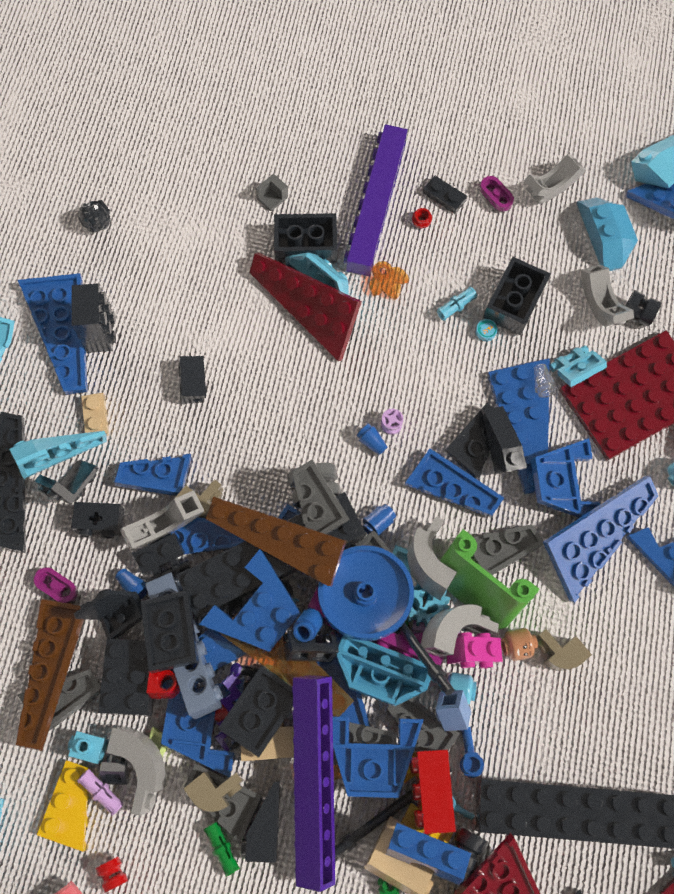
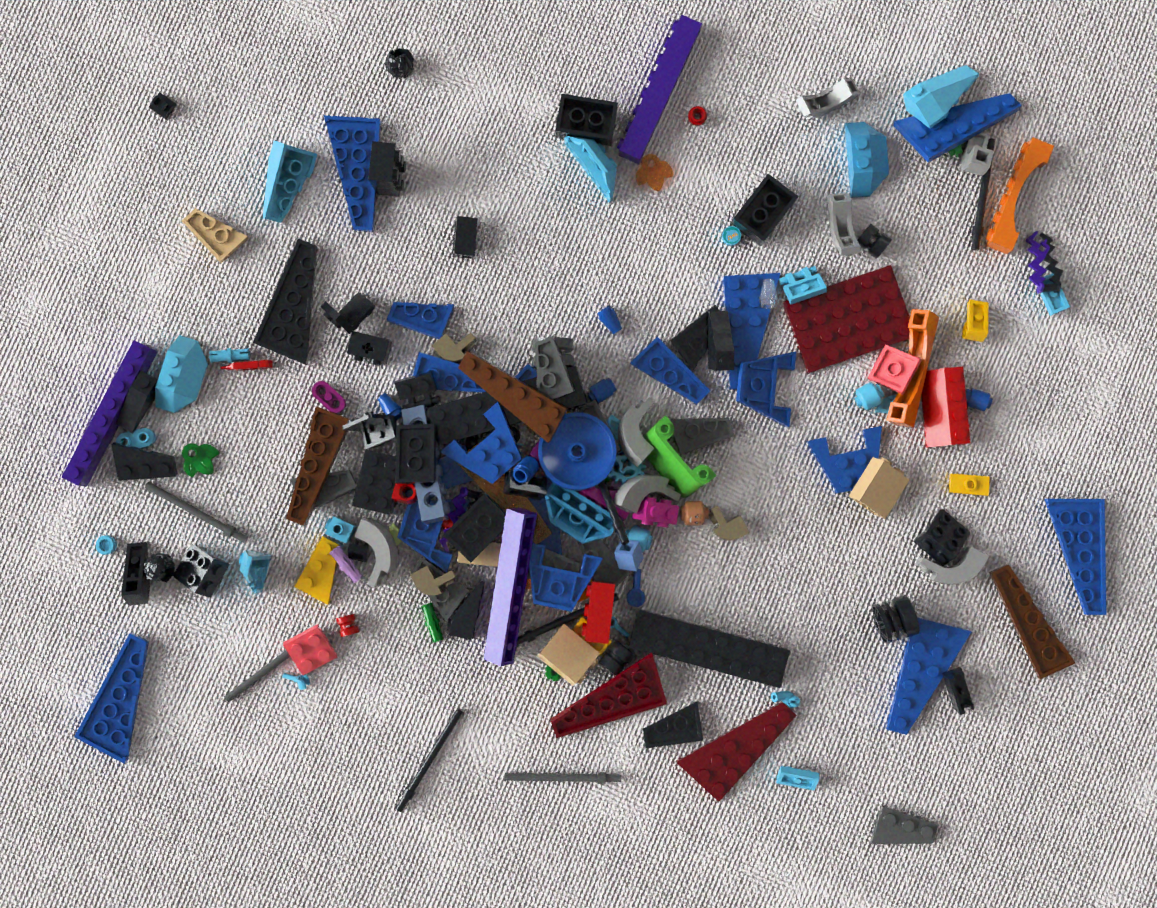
camera: 15 degrees right, 15 degrees up
medium azure wedge [10,431,107,479] -> none
tan plate [81,393,109,436] -> none
light grey arch [120,490,204,551] -> none
dark red wing [249,253,362,361] -> none
dark grey panel [256,173,288,211] -> none
lavender wheel [381,408,404,435] -> none
blue arch [386,823,471,885] -> none
black plate [423,175,468,214] -> none
medium azure pin [437,287,477,321] -> none
magenta plate [480,176,514,212] -> none
wing [543,476,659,603] -> none

